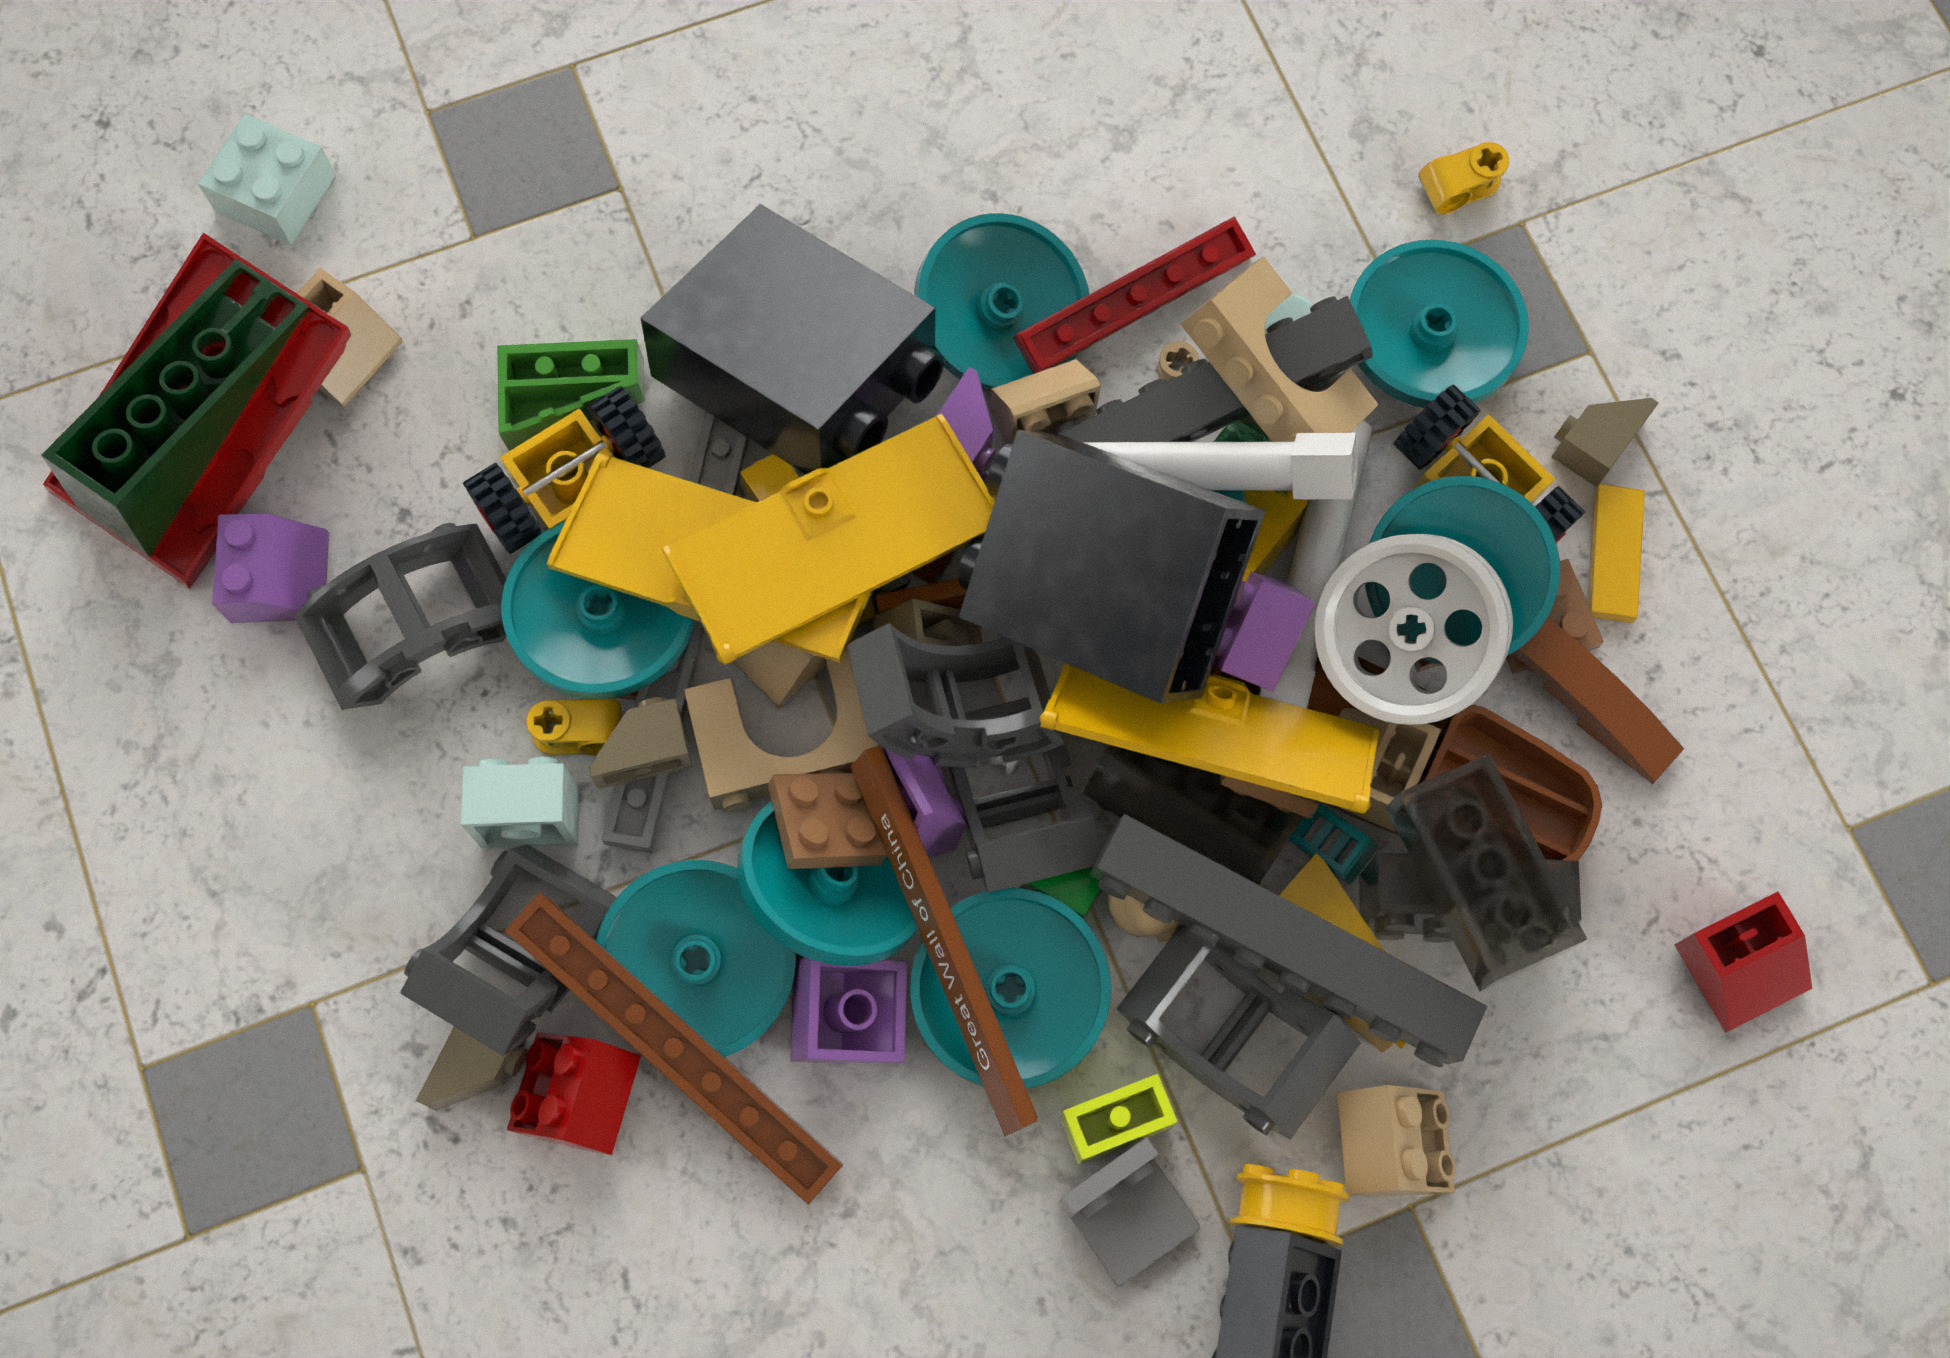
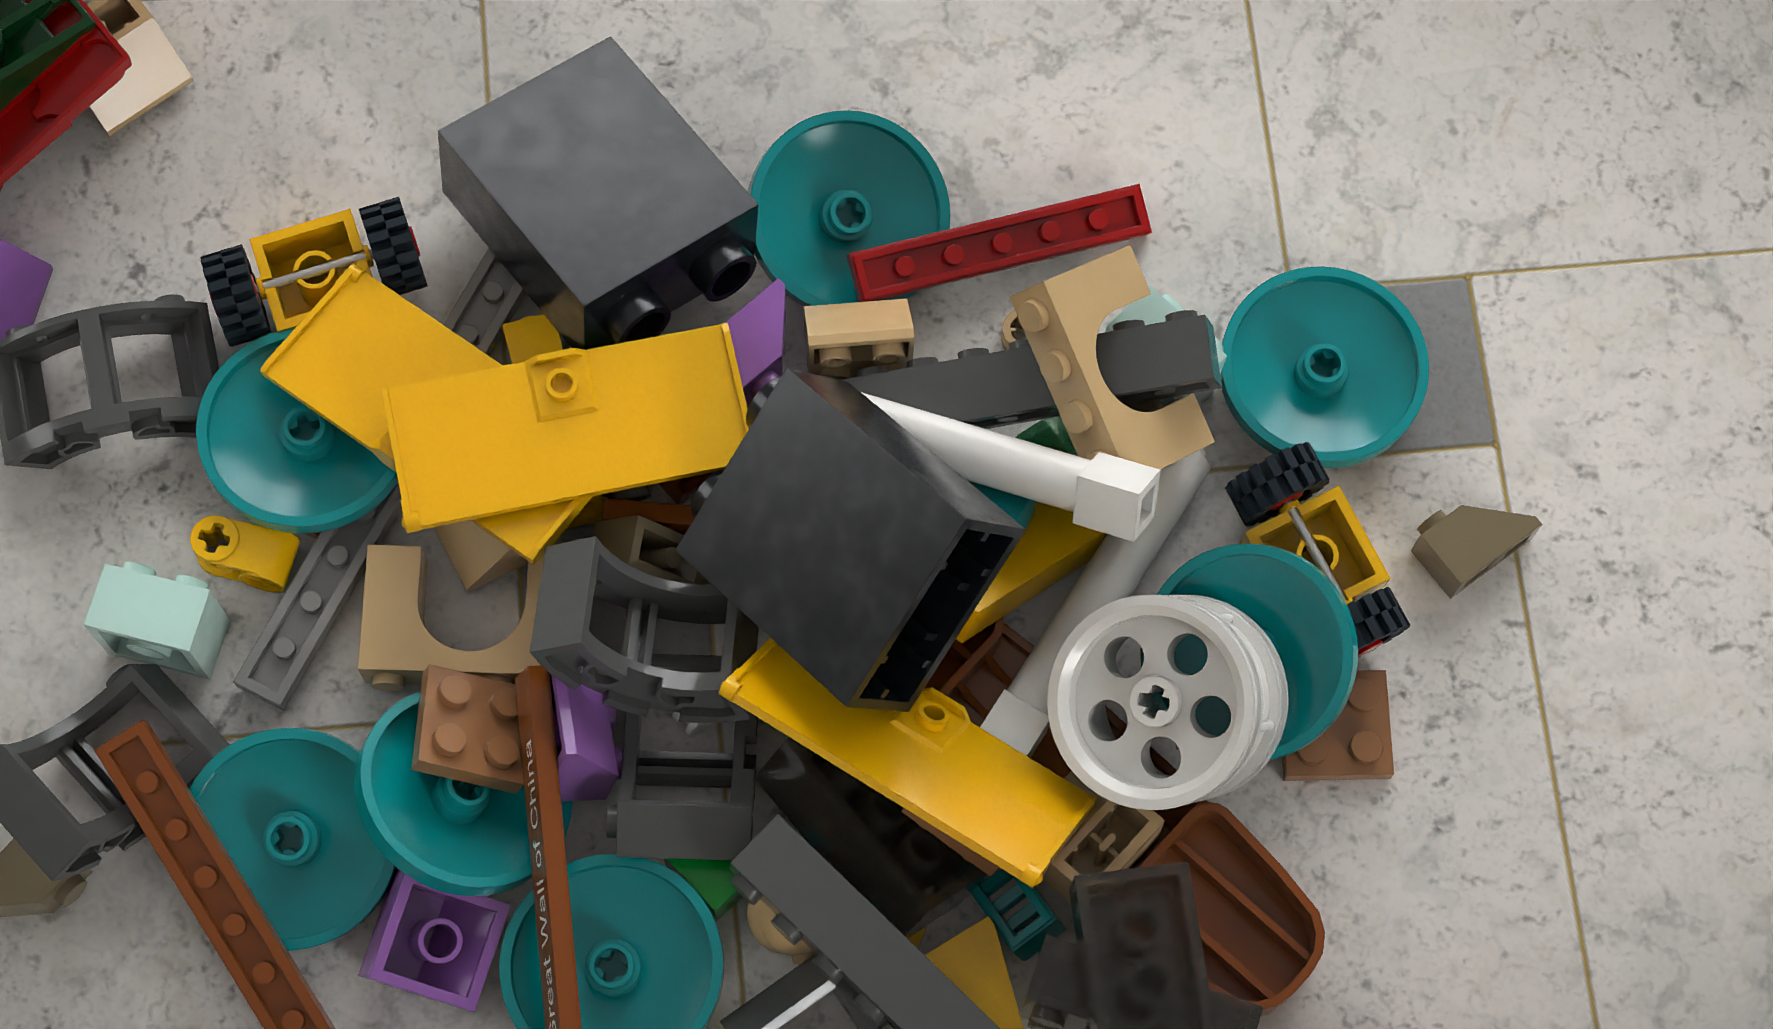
camera: 15 degrees right, 0 degrees up
bright green wedge [497,339,645,451] -> none
red slope [507,1032,641,1155] -> none
dark tan slope [589,697,693,790] -> none
medium lavender slope [1214,571,1315,692] -> none
yellow piece [1418,142,1510,215] -> none
dark orange slope [1512,617,1684,785] -> none
yellow tile [1588,484,1645,623] -> none

